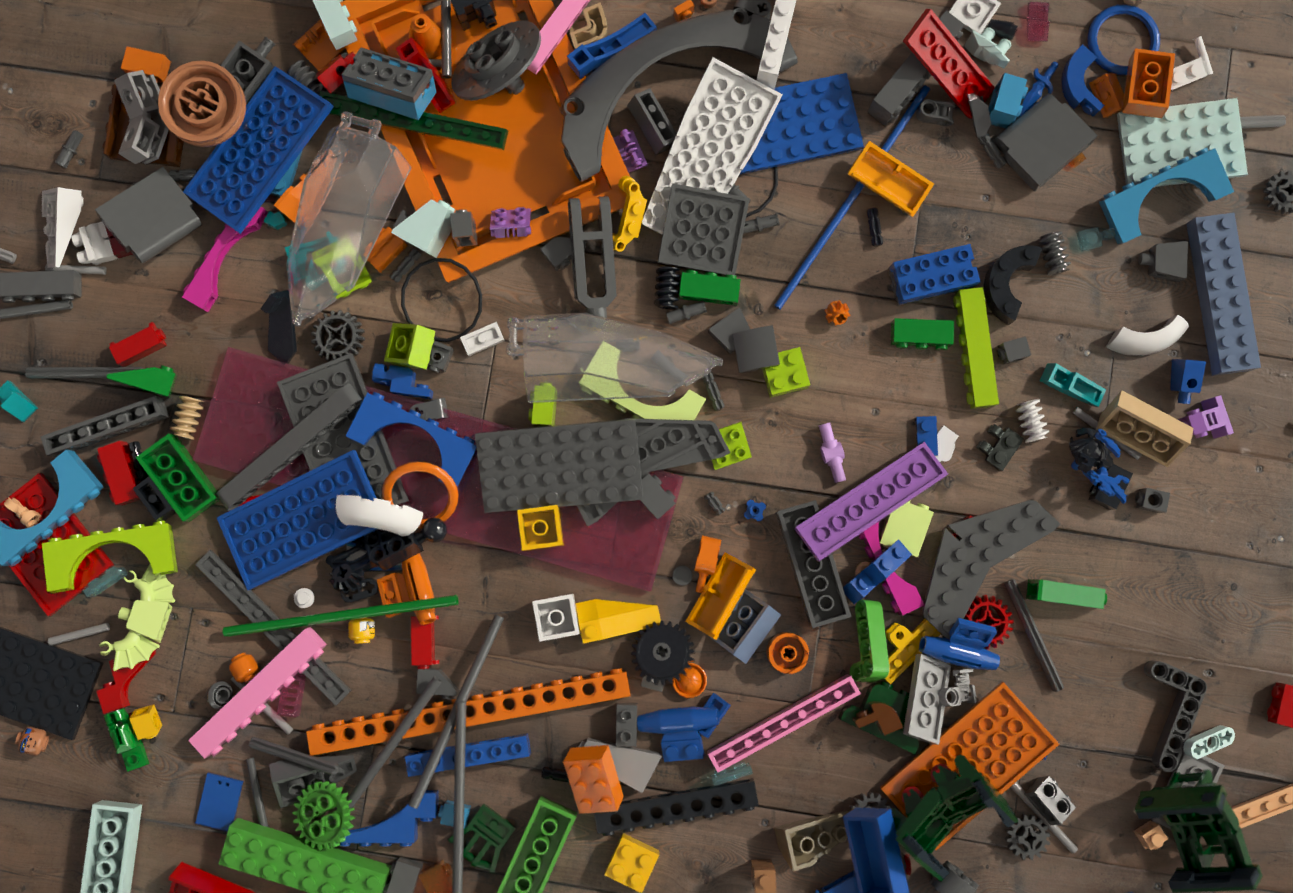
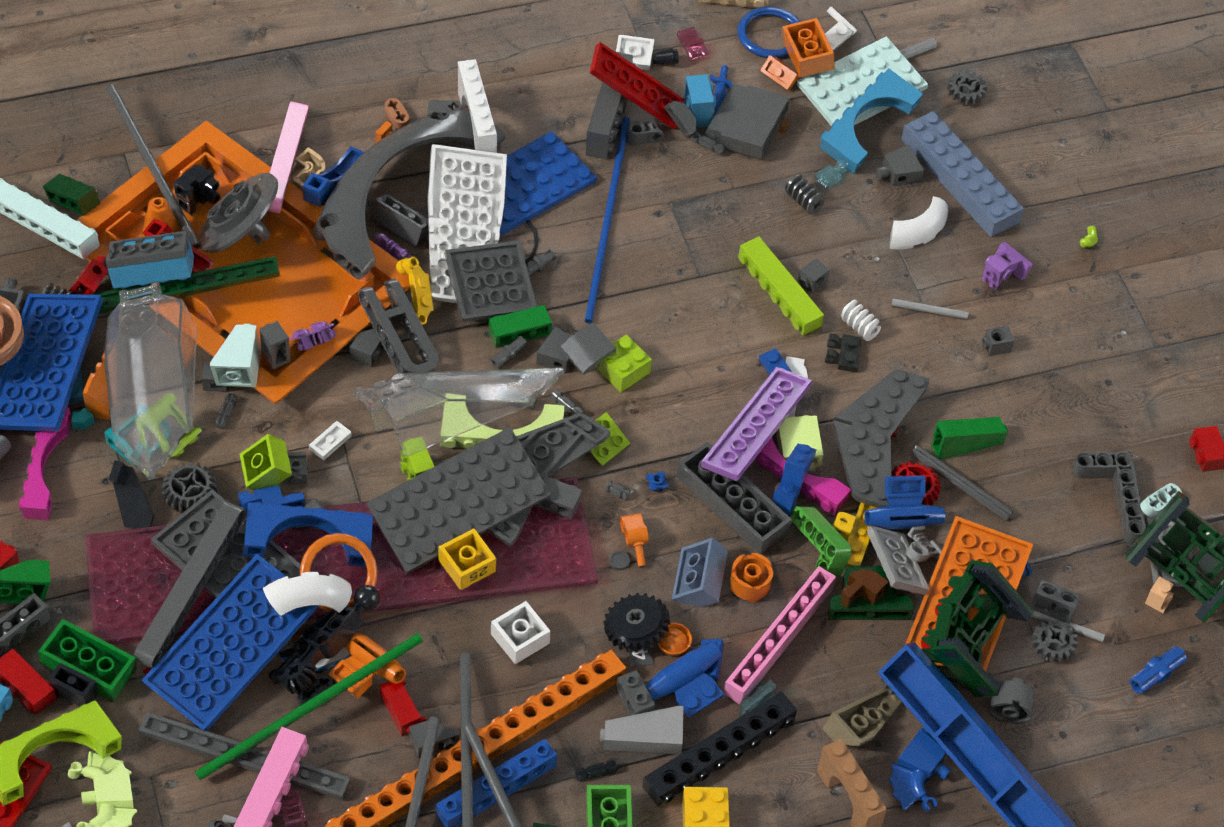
camera: 30 degrees left, 30 degrees down
clear light blue plate [83,567,128,597] -> none
black axle [128,441,149,480] -> none
tan piece [170,396,204,440] -> none
orange head [229,653,260,684] -> none
orange hinge [293,19,345,71] -> none
white plate [294,588,315,608] -> none
yellow head [348,617,375,644] -> none
orange brick [361,226,408,273] -> none
black piece [401,258,482,342] -> none
orange brick [563,745,624,814] -> none
yellow wedge [576,599,661,644] -> none
black piece [654,267,681,310] -> none
light orange container [685,552,756,640] -> none
lavender pin [819,423,846,483] -> none
orange gear [825,300,850,325] -> none
light orange container [847,141,934,217] -> none
black axle [867,208,883,246] -> none
blue piece [888,244,981,306] -> none
green brick [891,318,954,350] -> none
light aqua connector [964,28,1011,68] -> none
black brick [984,245,1042,325] -> none
teal slope [1040,363,1106,407] -> none
blue arch [1061,44,1105,117] -> none
helmet [1069,428,1130,504] -> none
black brick [1088,464,1133,510] -> none
tan brick [1096,390,1194,467] -> none
blue torso [1170,359,1206,404] -> none

